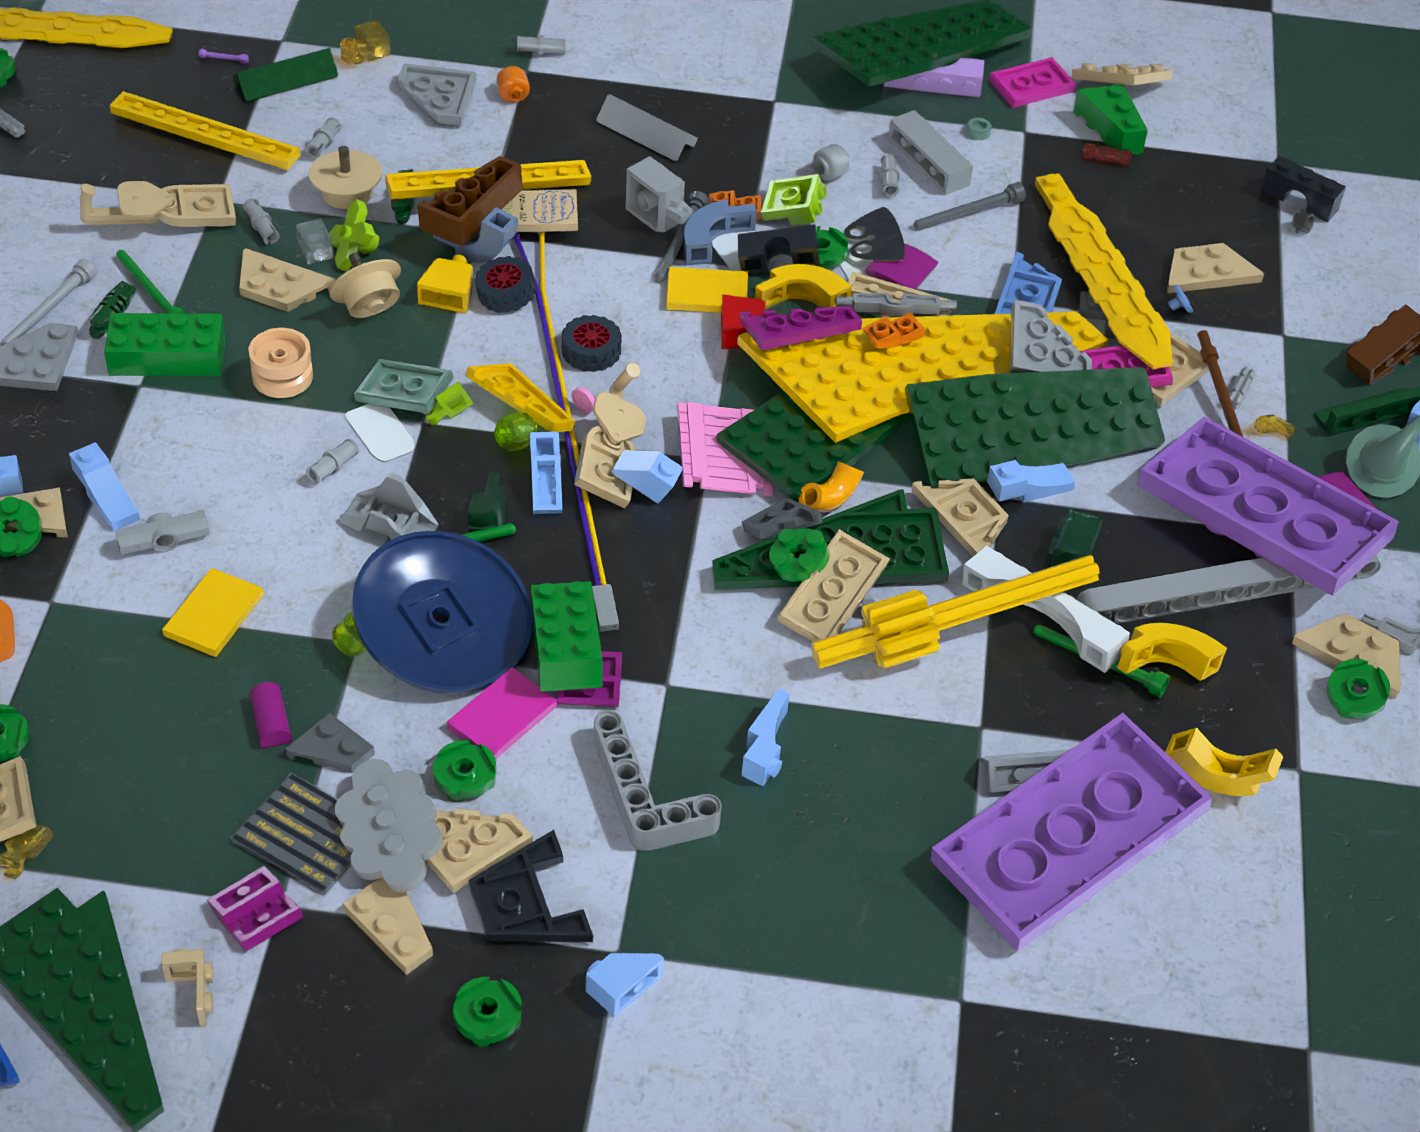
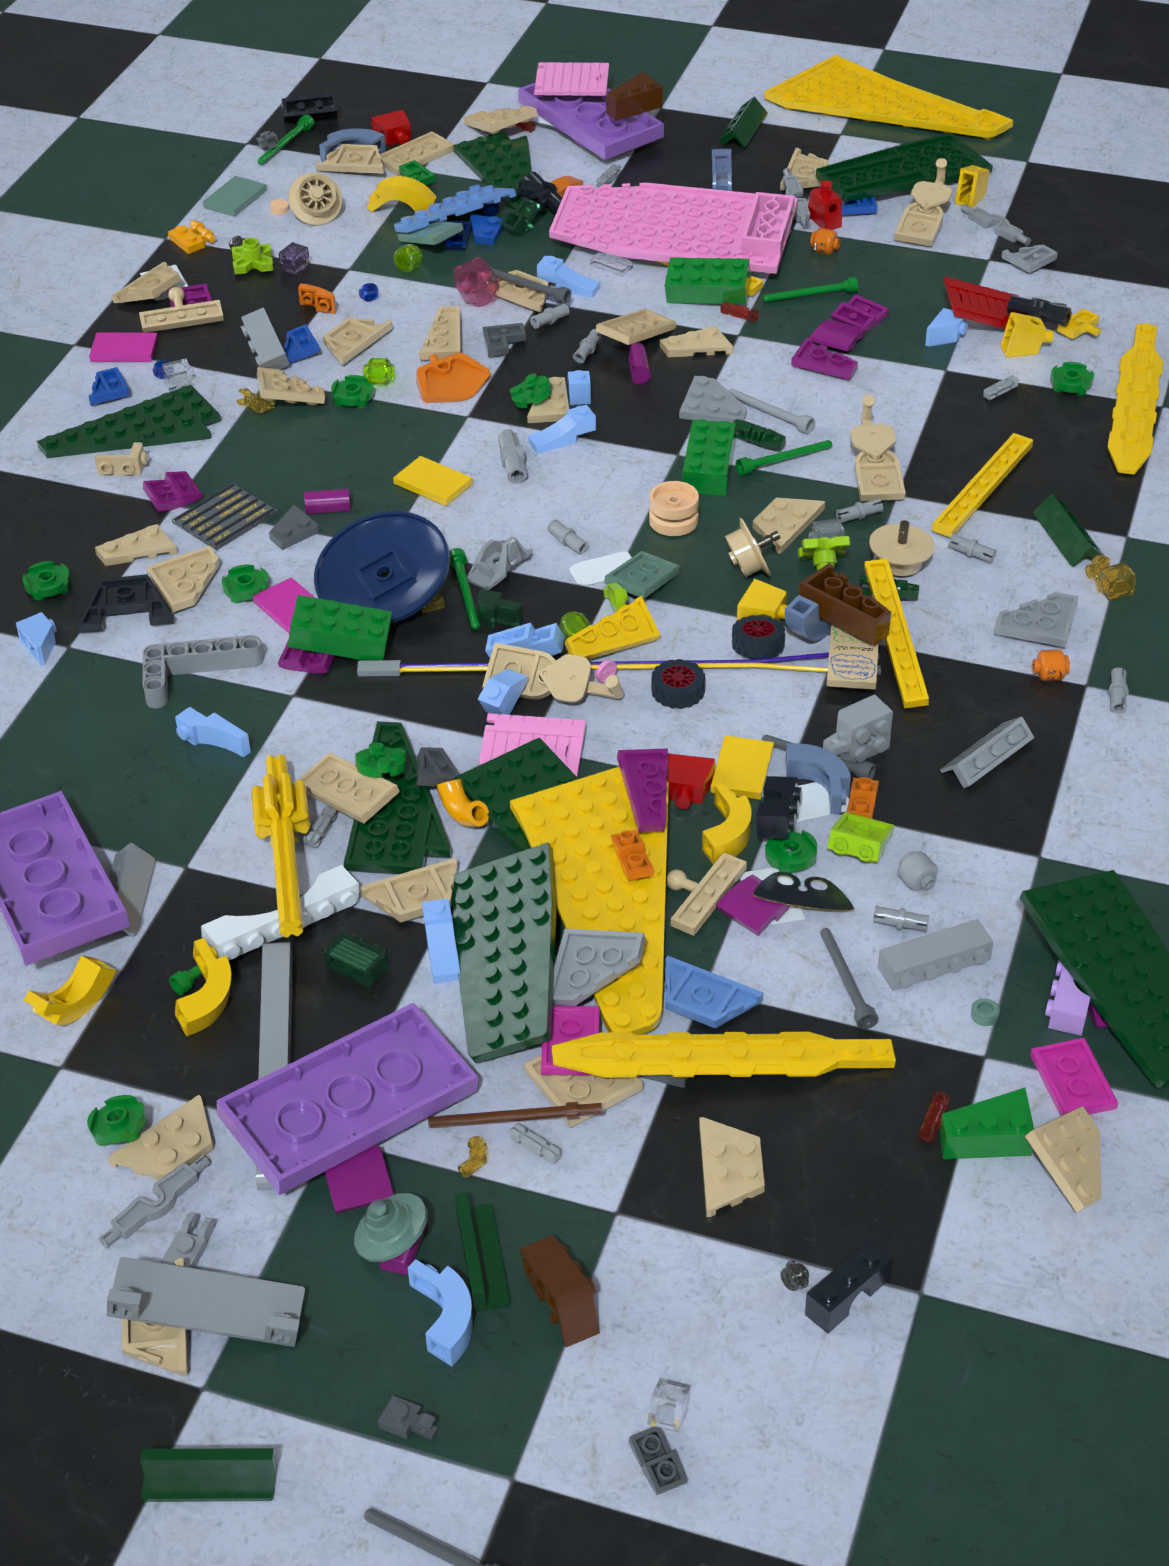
camera: 105 degrees right, 5 degrees down
medium lavender hinge [198,49,249,64] -> none
light grey plate [335,759,443,892] -> none
light grey piece [836,293,957,316] -> none
medium blue plant [1168,284,1194,313] -> none

